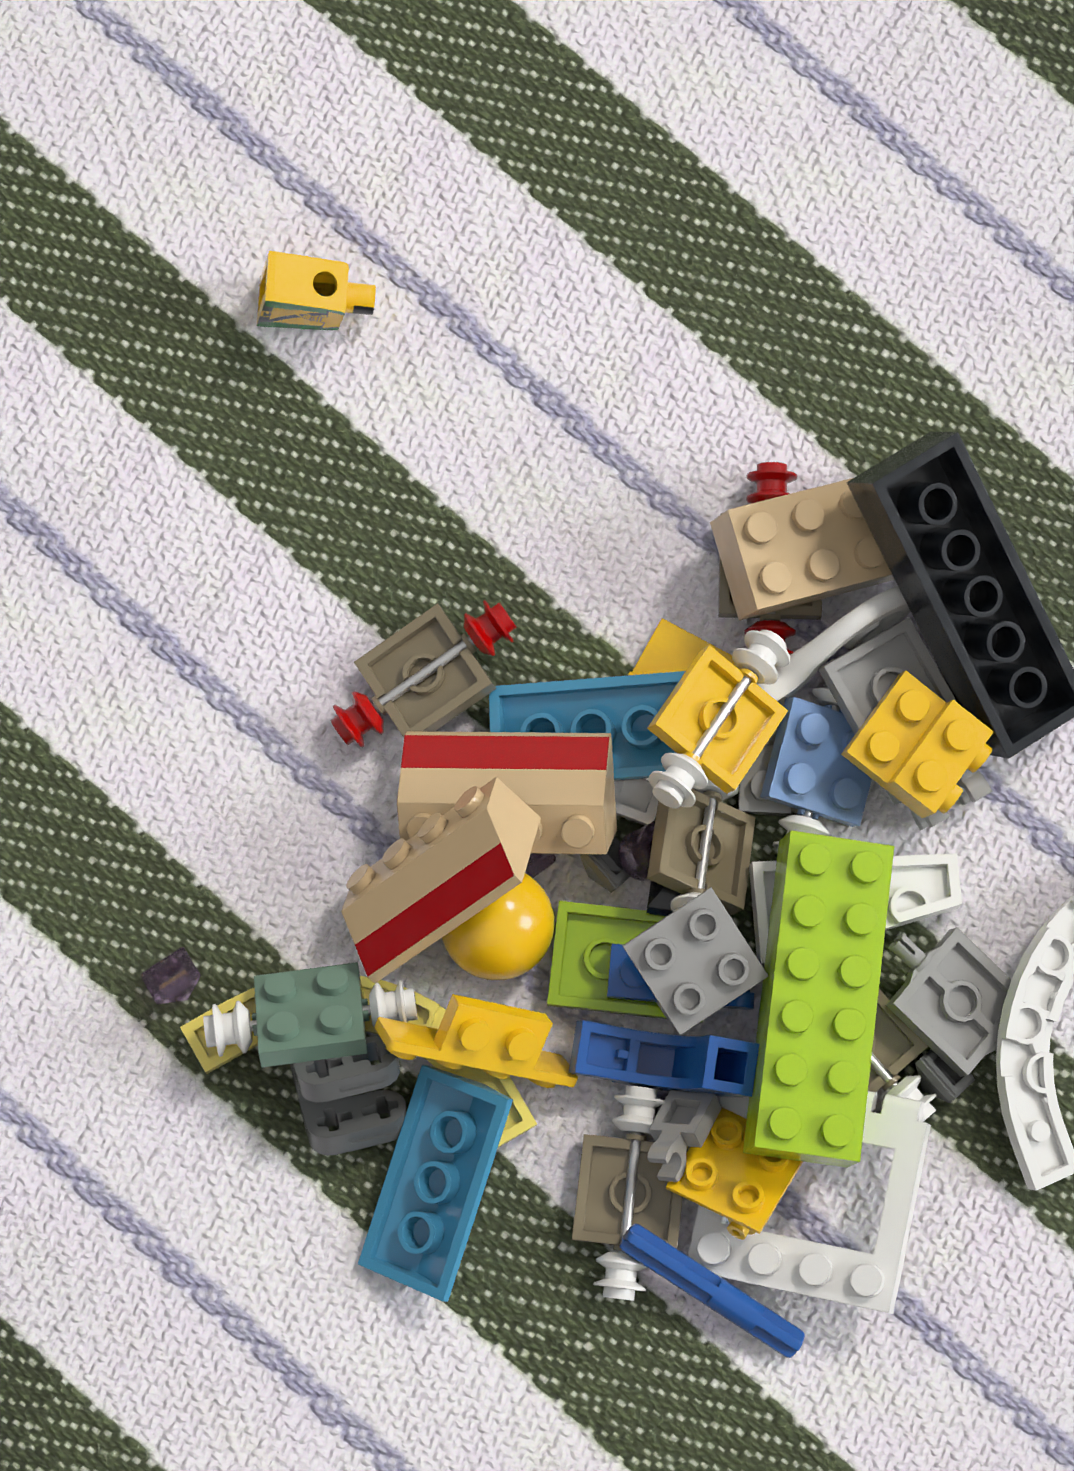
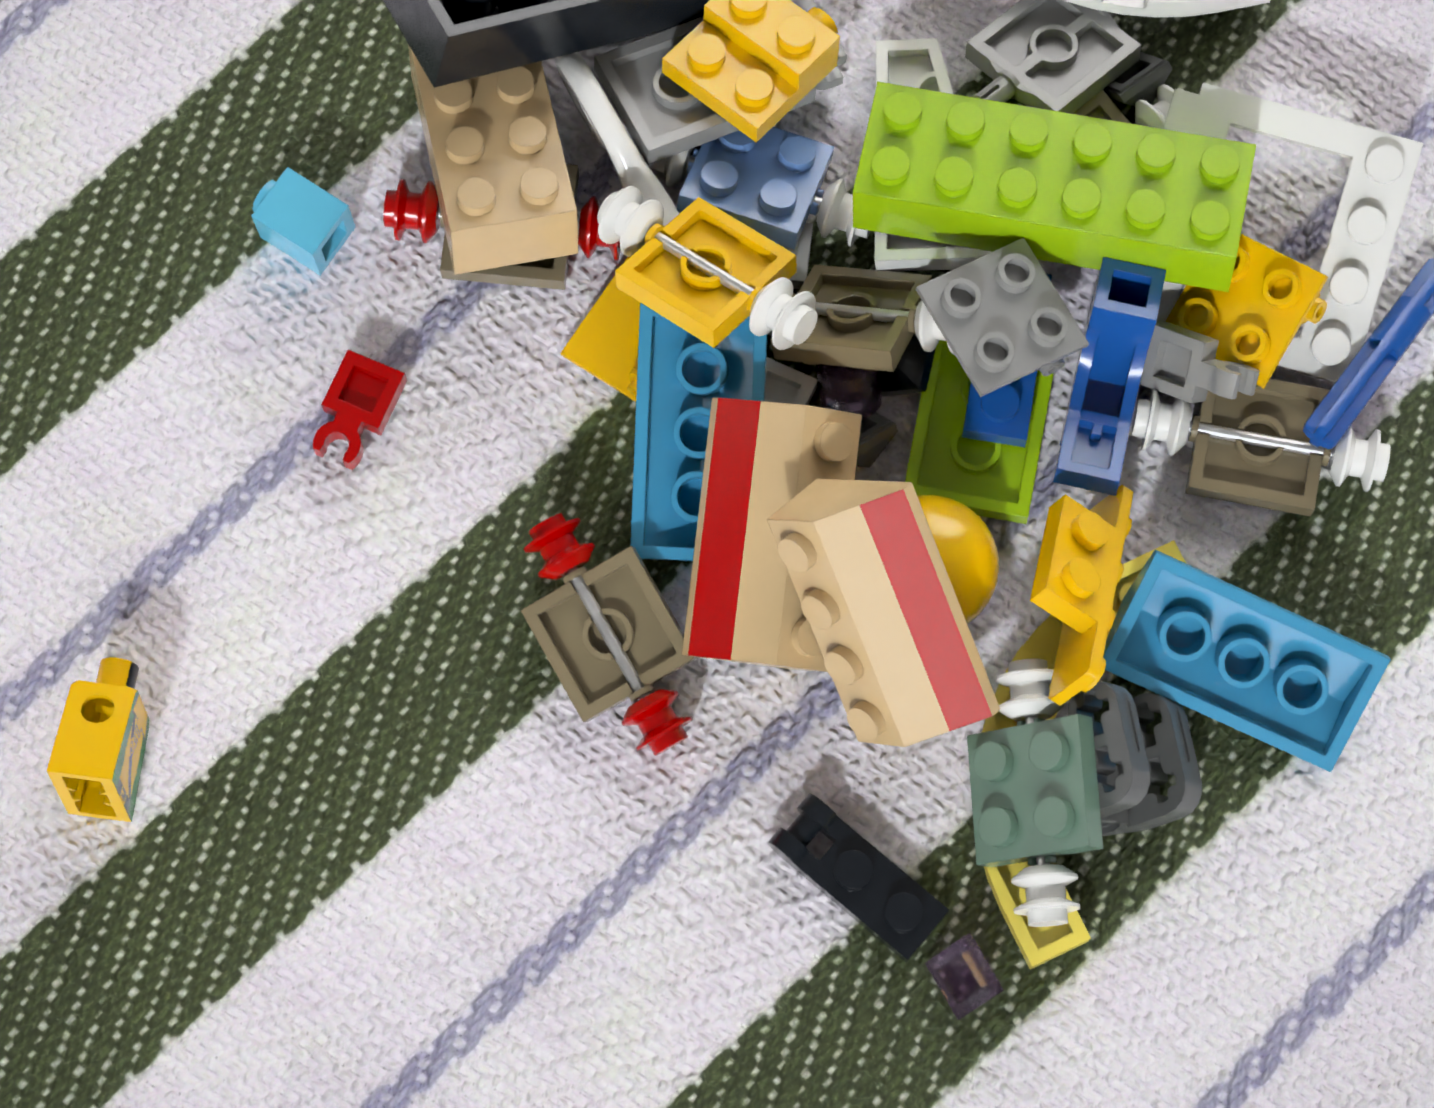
camera: 85 degrees left, 5 degrees down
none -> medium azure brick [251,167,356,276]
none -> red plate [313,350,407,470]
none -> black plate [767,793,949,963]

